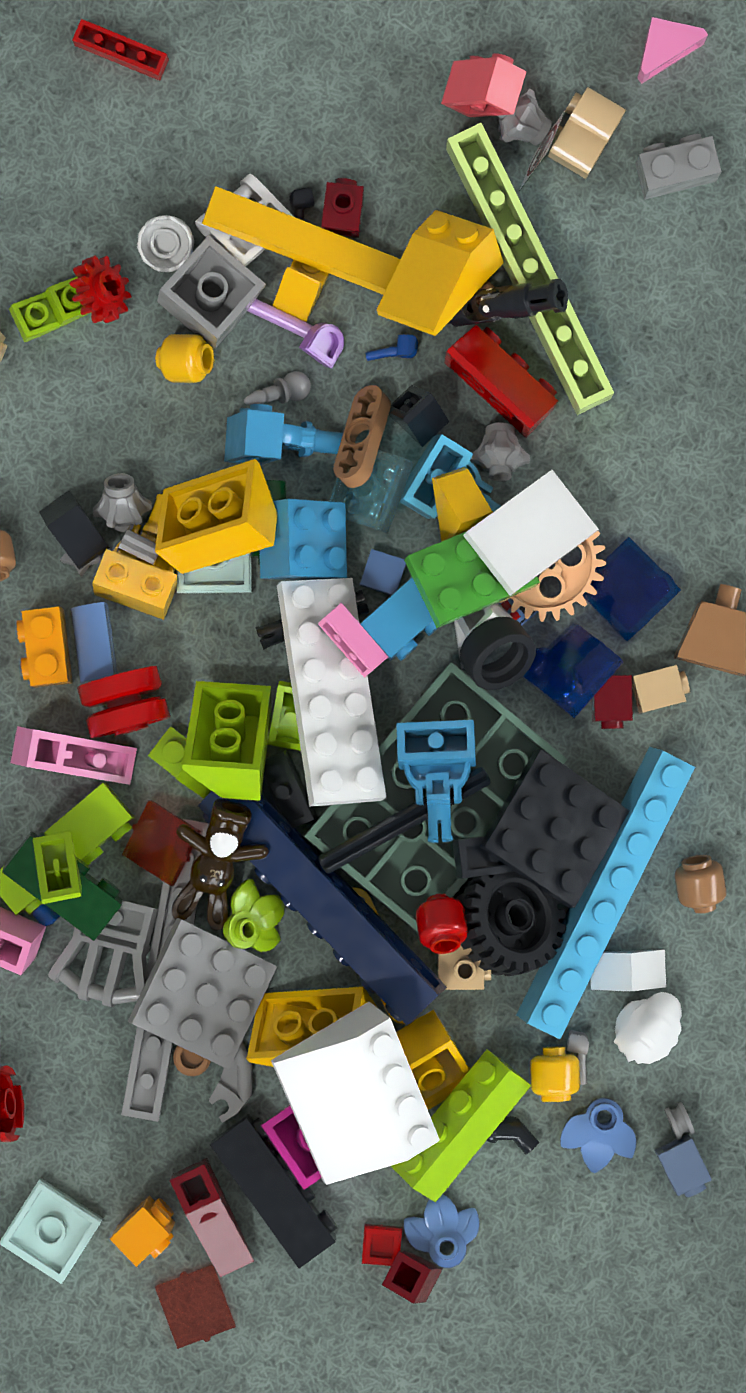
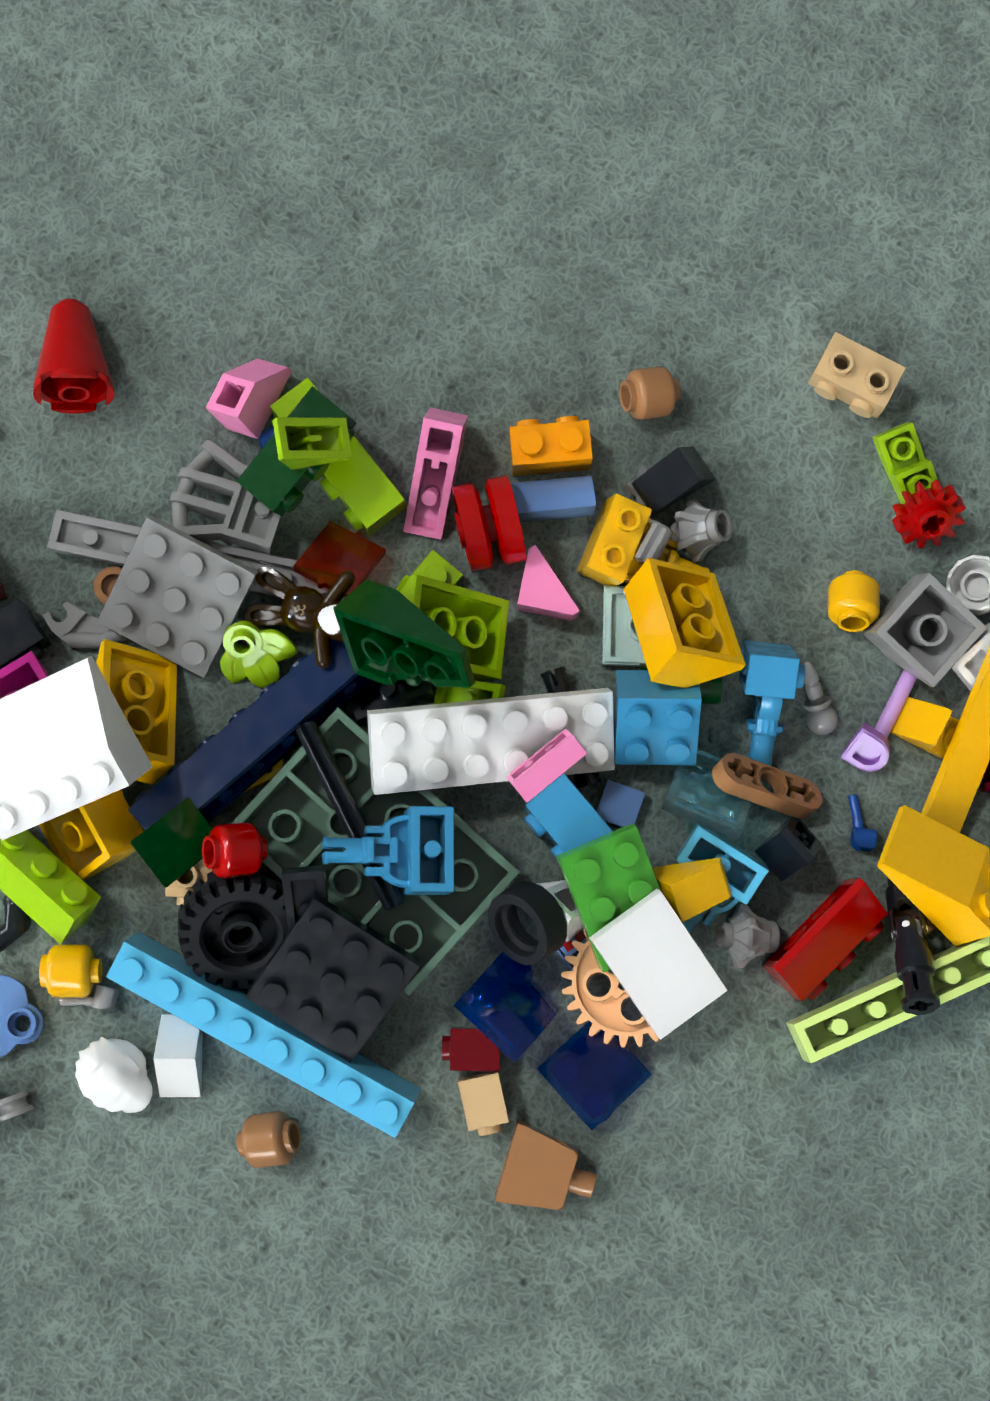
camera: 90 degrees right, 5 degrees down
none -> dark green sticker [130,797,212,888]
none -> dark green wedge [333,579,475,688]
none -> bright pink slope [517,545,580,621]

